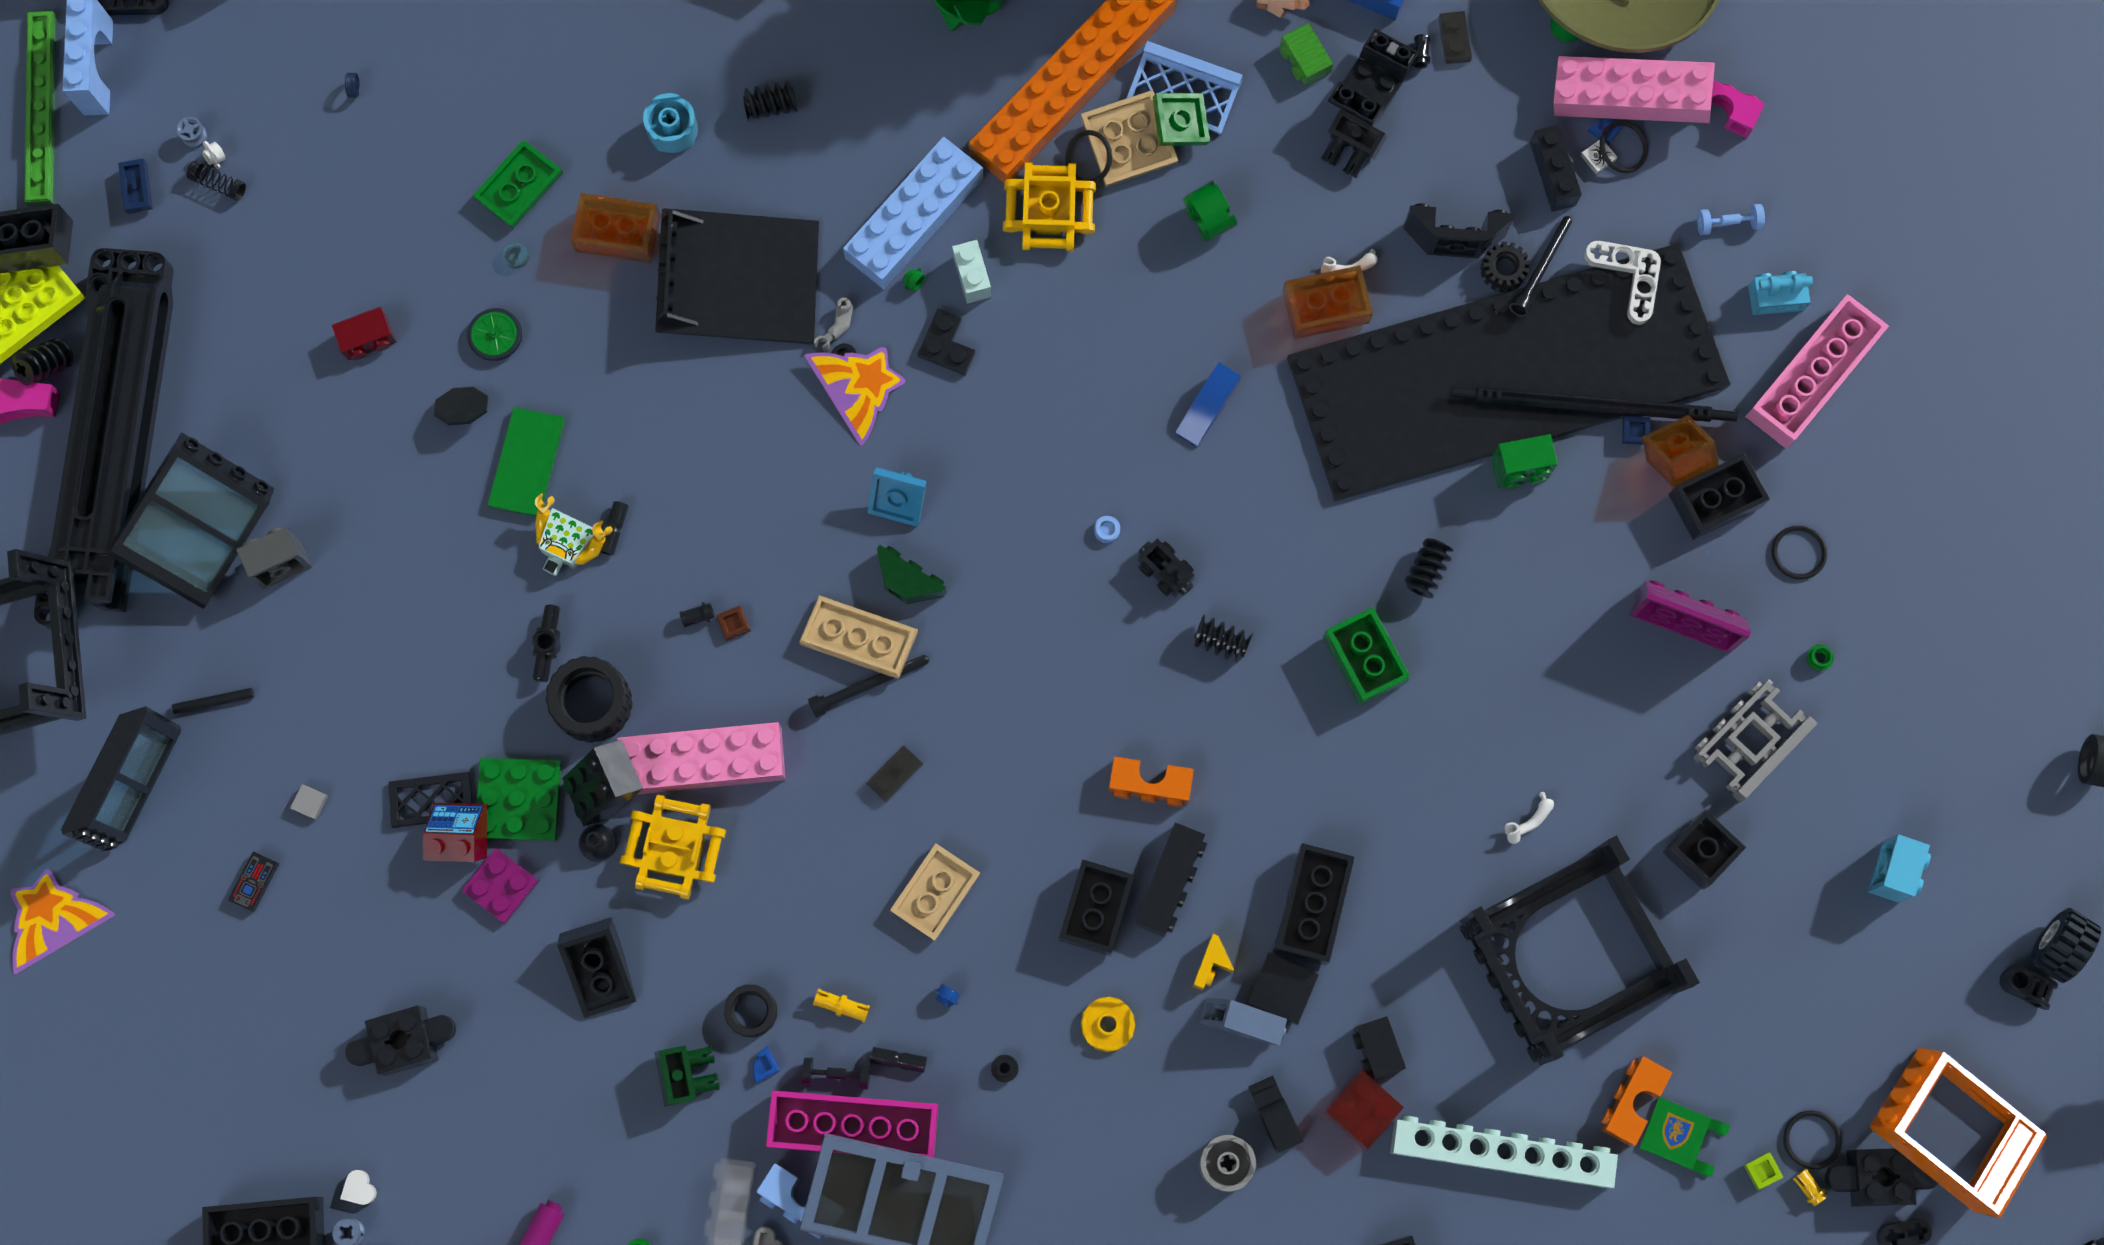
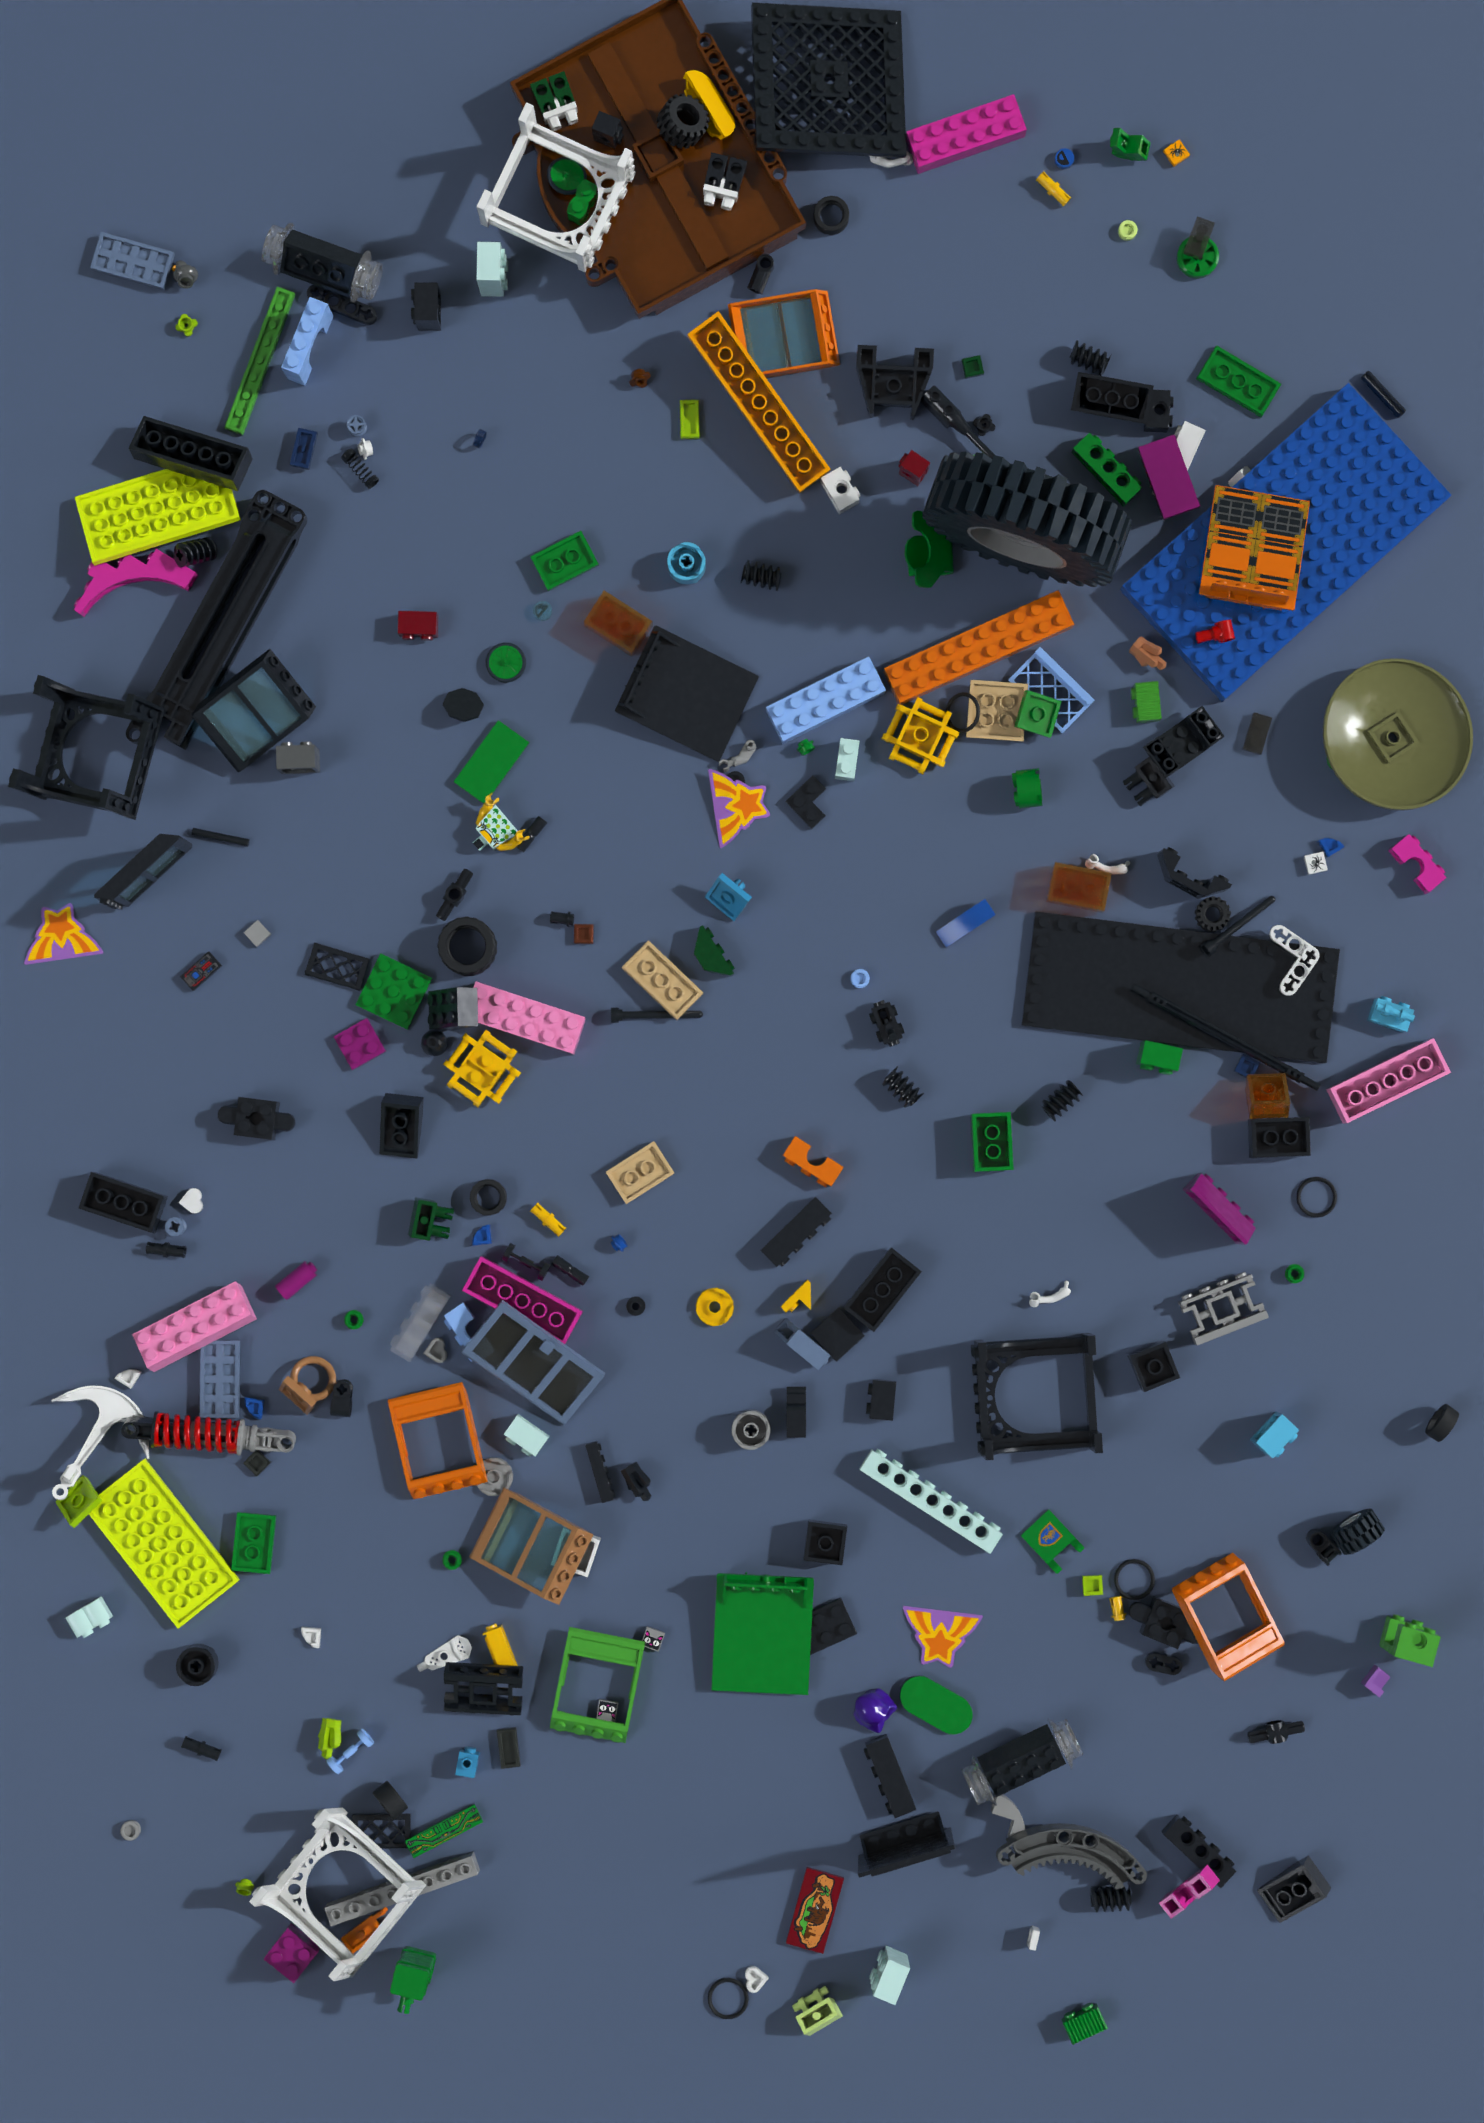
camera: 25 degrees right, 10 degrees up
dark red slope [423,802,487,862] -> none
clear smoke plate [866,745,923,803] -> none
black brick [1059,859,1135,956] -> none
clear red brick [1323,1070,1404,1150] -> none
black pin [1413,34,1431,69] -> none
black brick [1530,125,1582,212] -> none
bright pink brick [1553,56,1715,123] -> none
black tyre [1600,120,1648,173] -> none
orange arch [1600,1056,1673,1147] -> none
light blue wheel [1697,204,1765,235] -> none

